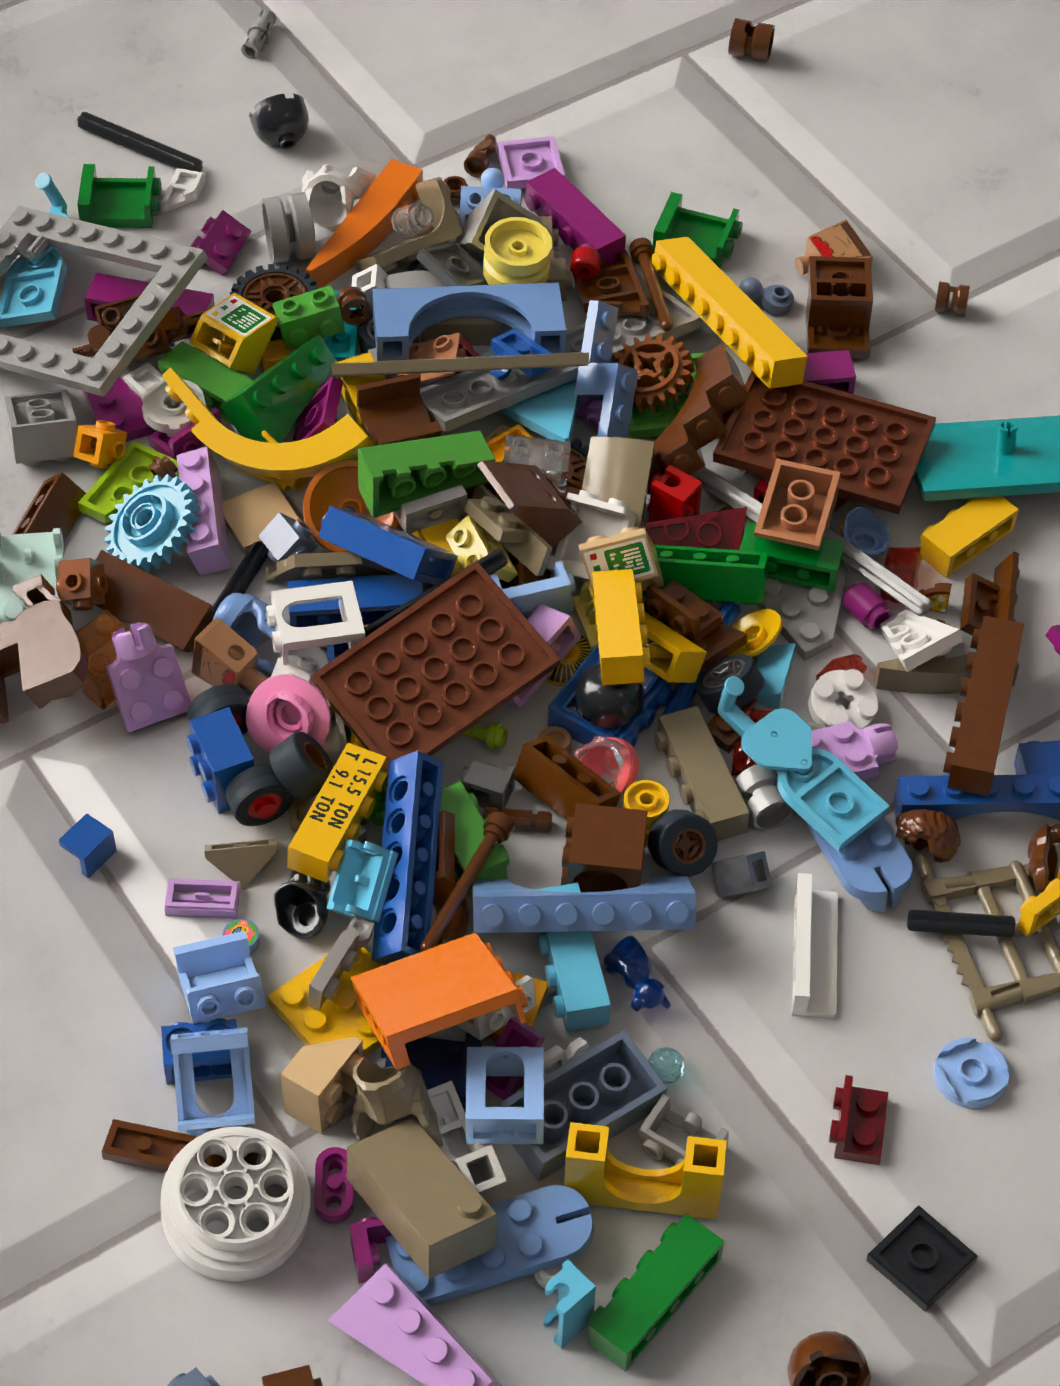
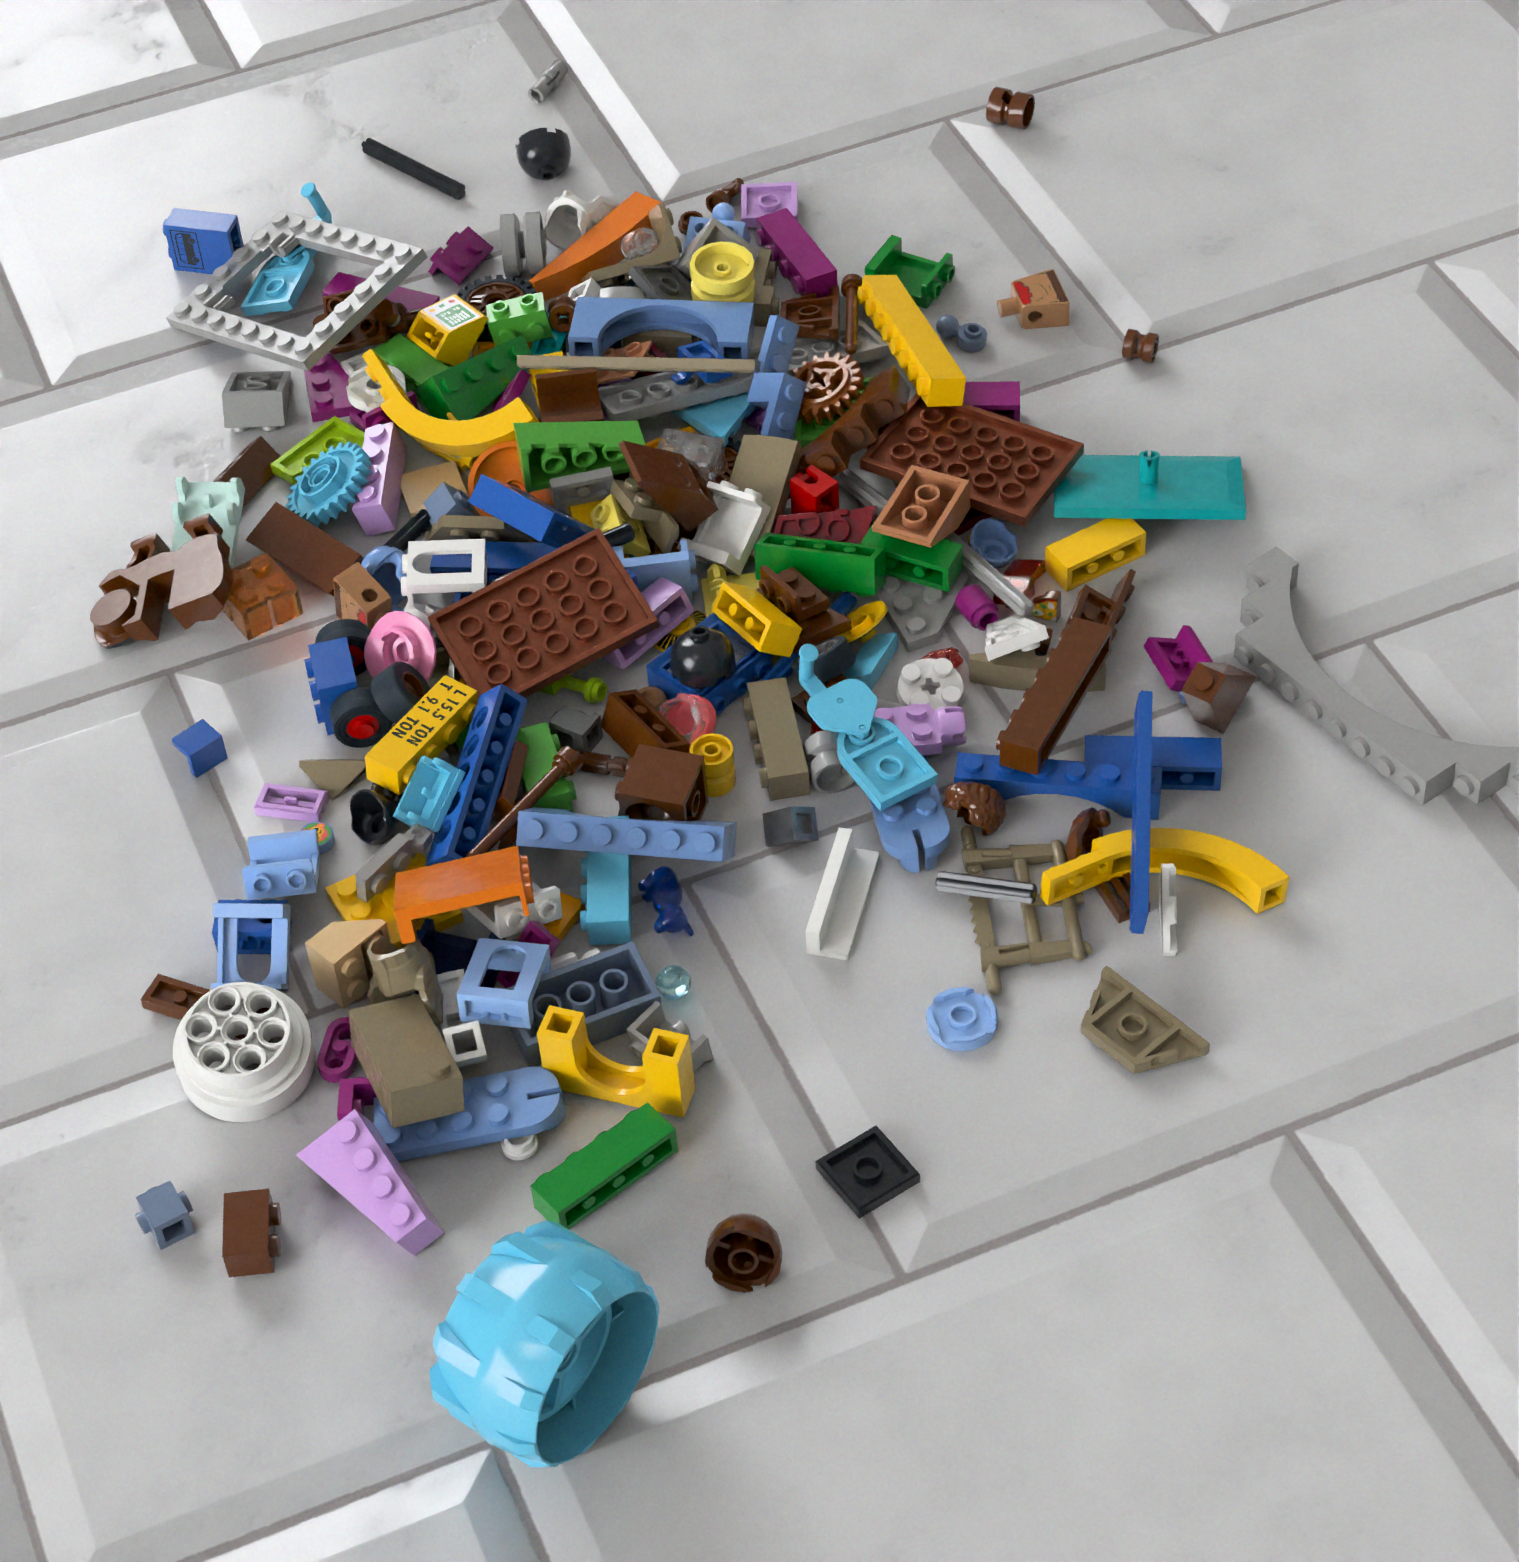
camera: 15 degrees right, 5 degrees down
dark orange brick [56,558,108,611] -> none
light orange brick [73,420,127,469] -> none
green panel [77,164,162,228] -> none
lavender plate [105,622,191,732] -> none
reddish brown plate [148,456,178,479] -> none
white tile [160,168,206,212] -> none
medium azure hinge [543,1259,596,1349] -> none
red piece [569,246,601,280] -> none
slope [579,527,664,591] -> none
yellow brick [592,569,650,685] -> none
black wheel [648,809,718,877] -> none
reddish brown bracket [806,256,873,359] -> none
dark red bracket [829,1075,888,1165] -> none

